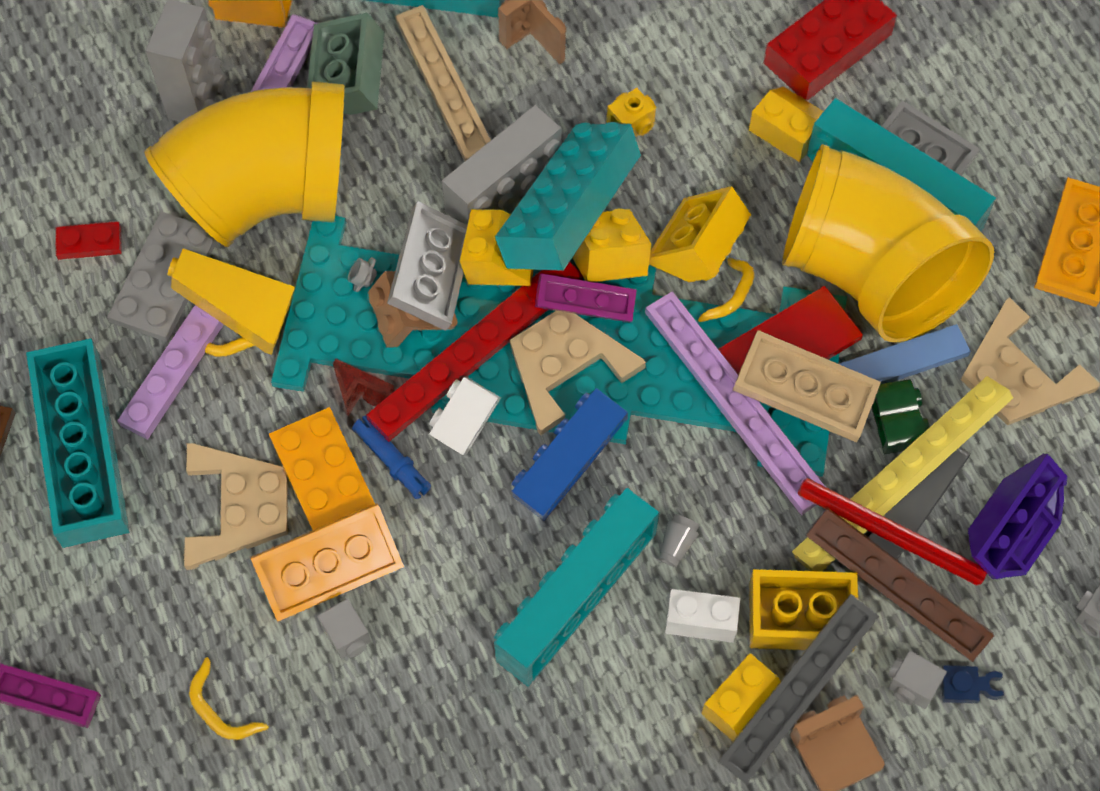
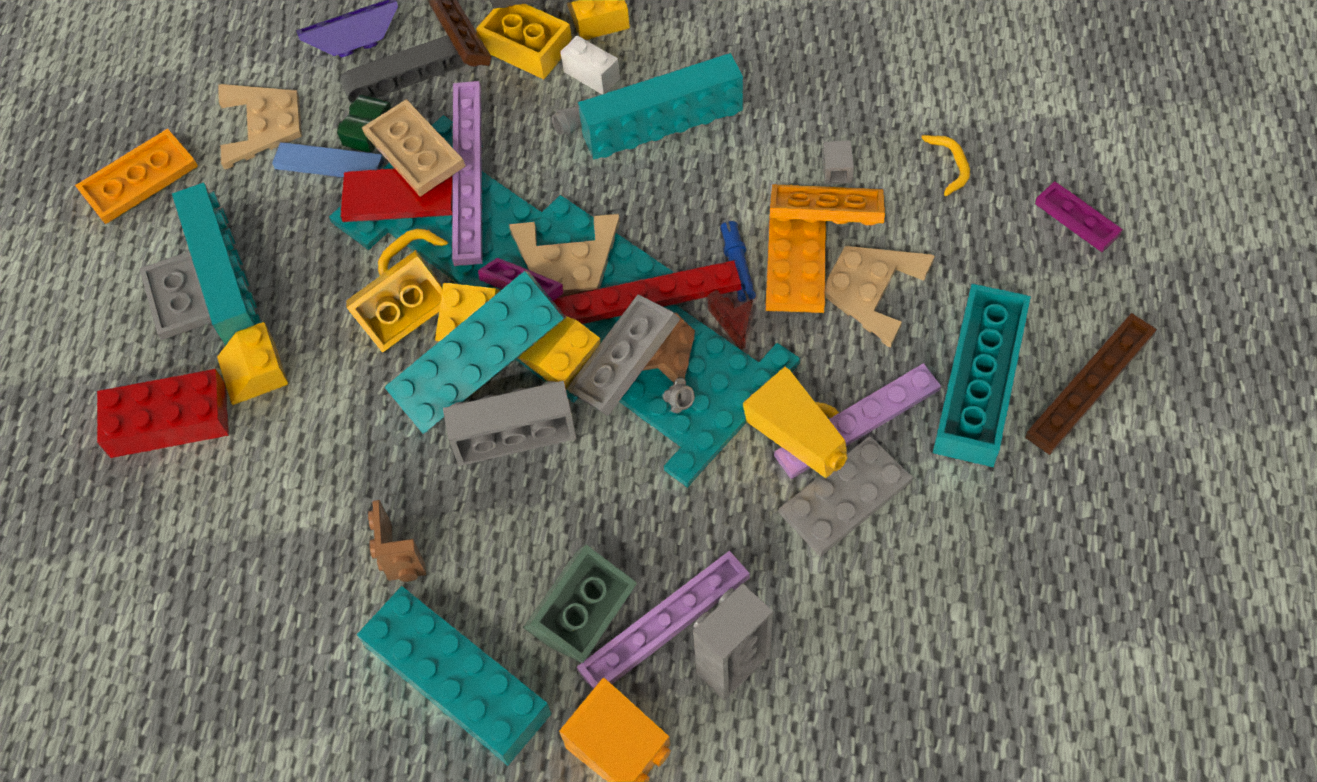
camera: 145 degrees left, 5 degrees down
red plate [56,221,122,260] -> none
yellow cylinder [144,81,344,247] -> none
tan plate [395,5,491,161] -> none
white brick [429,377,501,455] -> none
blue brick [511,388,628,521] -> none
yellow brick [607,87,656,137] -> none
yellow cylinder [782,144,994,342] -> none
light yellow plate [792,376,1013,572] -> none
red axle [798,478,987,585] -> none

